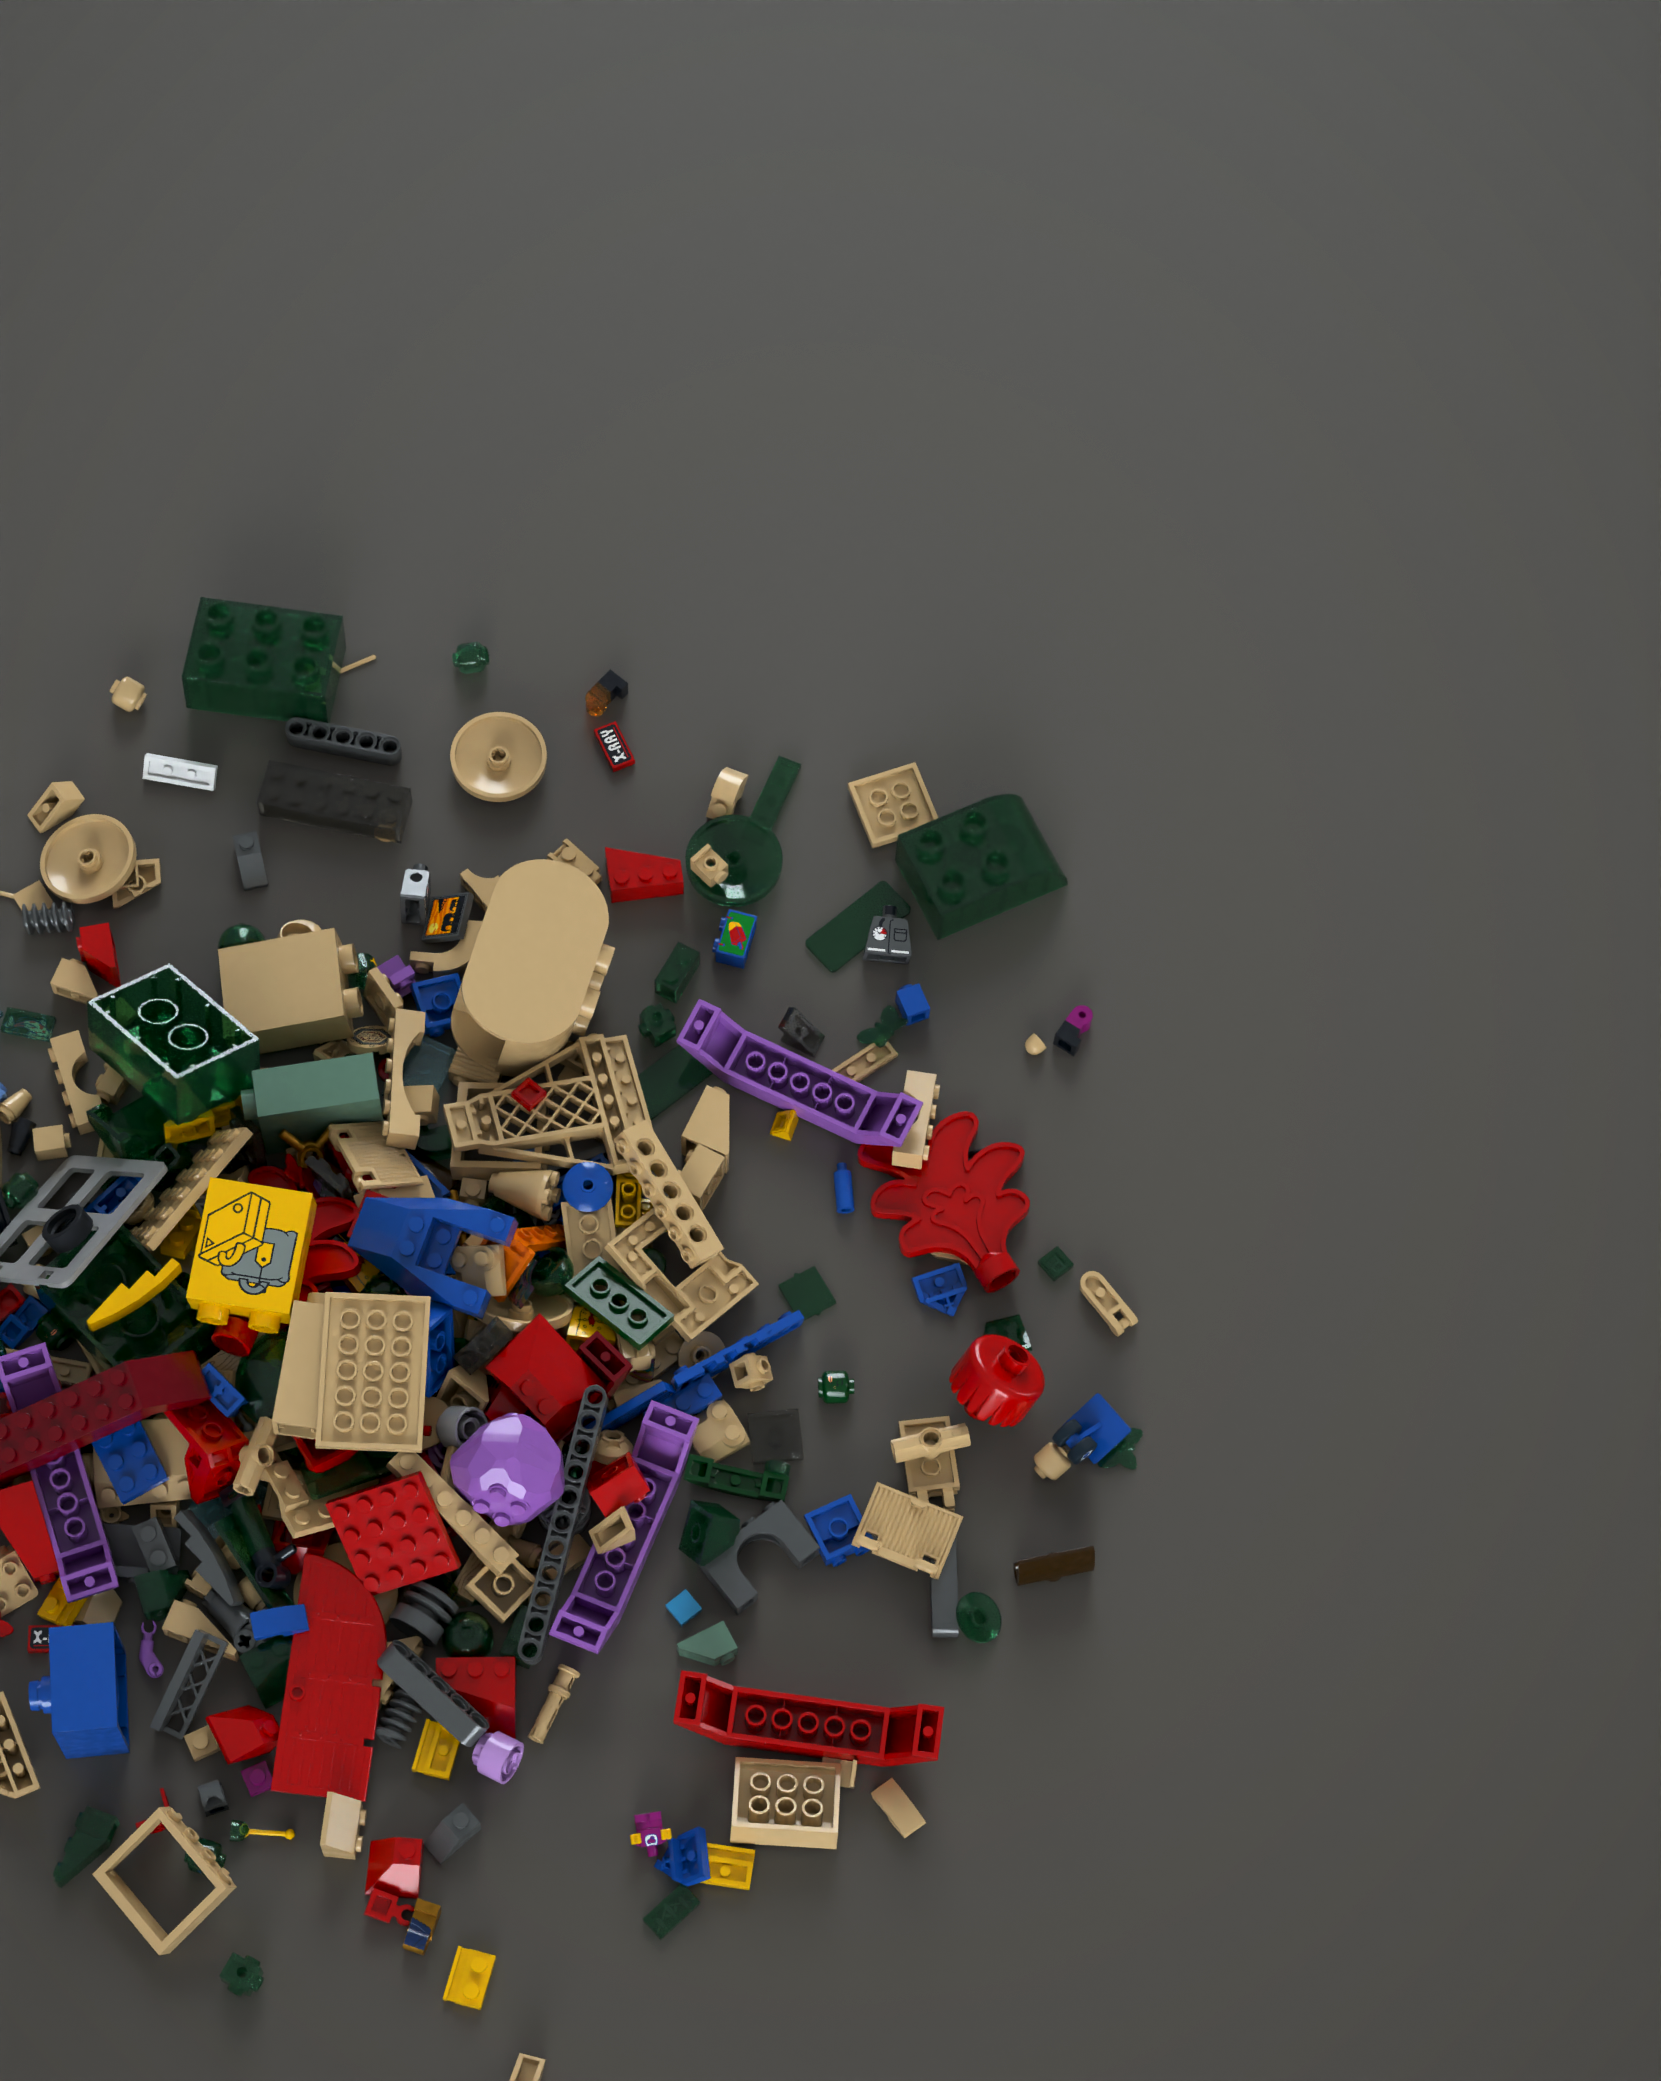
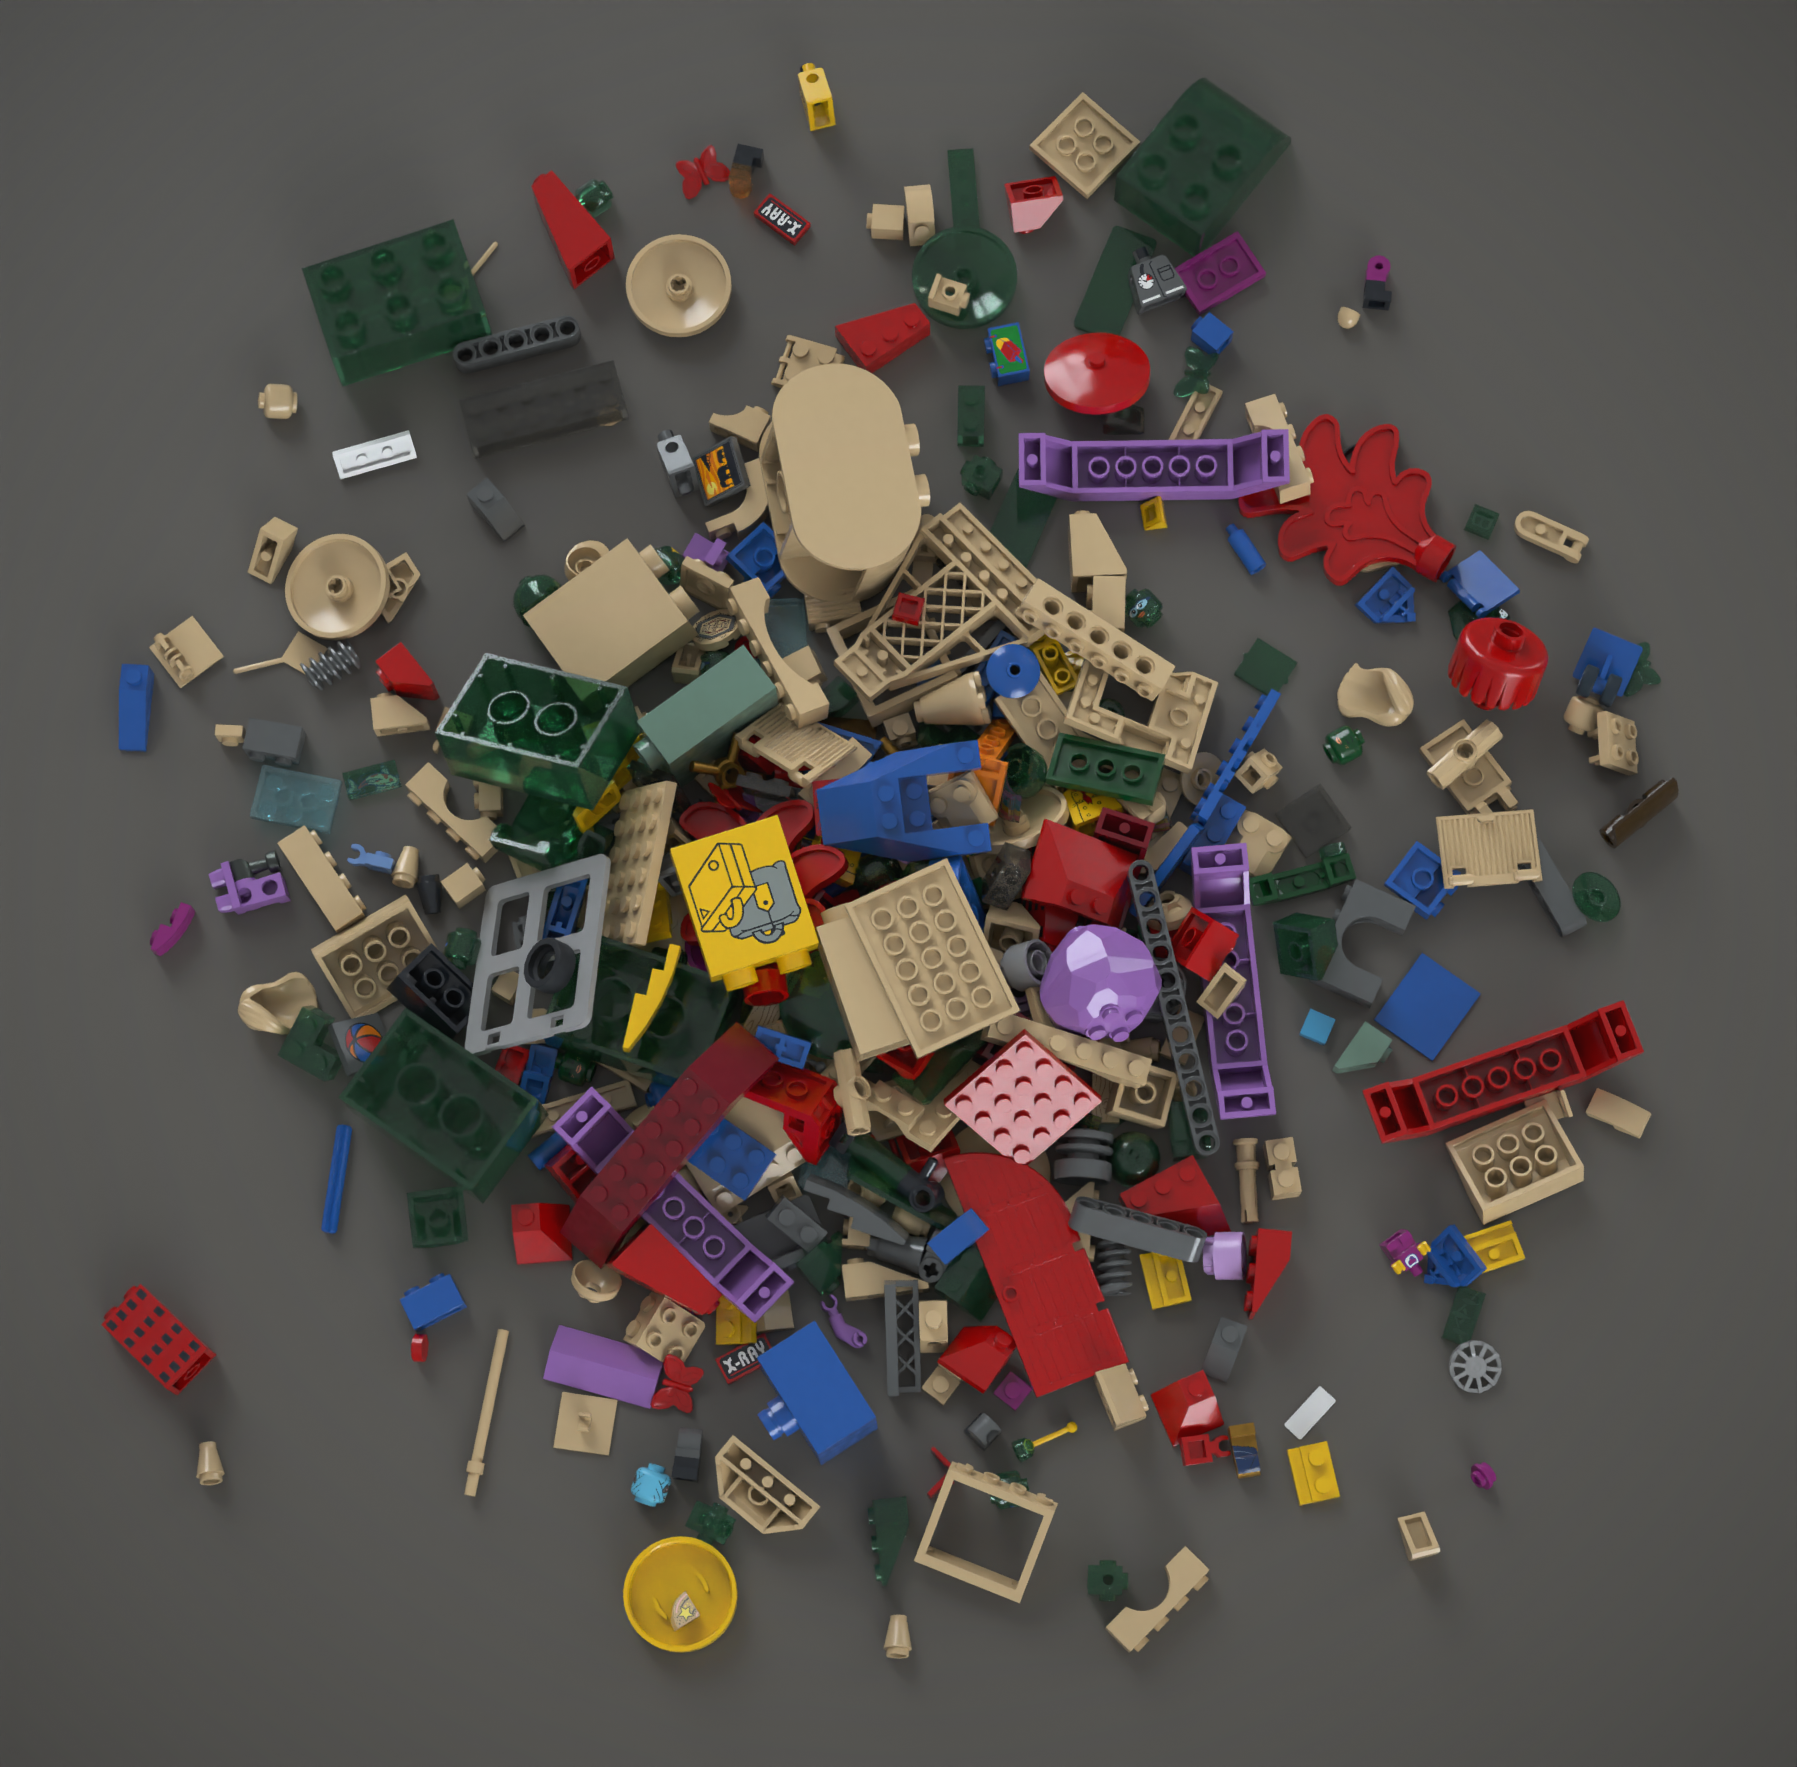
camera: 20 degrees left, 10 degrees up
none -> red slope [531,170,615,289]
none -> red piece [676,145,732,200]
none -> yellow torso [798,63,836,131]
none -> tan brick [866,204,905,240]
none -> tan cone [884,1615,912,1659]
none -> tan torso [919,1299,948,1353]
none -> slope [1004,176,1063,234]
none -> red dish [1044,333,1150,415]
none -> tan arch [1105,1546,1209,1653]
none -> clear green head [1125,588,1163,629]
none -> magenta plate [1174,231,1266,316]
none -> red slope [1244,1228,1292,1319]
none -> tan piece [1263,1137,1302,1200]
none -> white sticker [1284,1386,1336,1439]
none -> tan piece [1337,663,1414,727]
none -> blue piece [1374,953,1481,1061]
none -> piece [1440,550,1520,619]
none -> light grey wheel [1449,1340,1502,1393]
none -> magenta plate [1470,1462,1496,1490]
none -> tan plate [1587,711,1639,775]

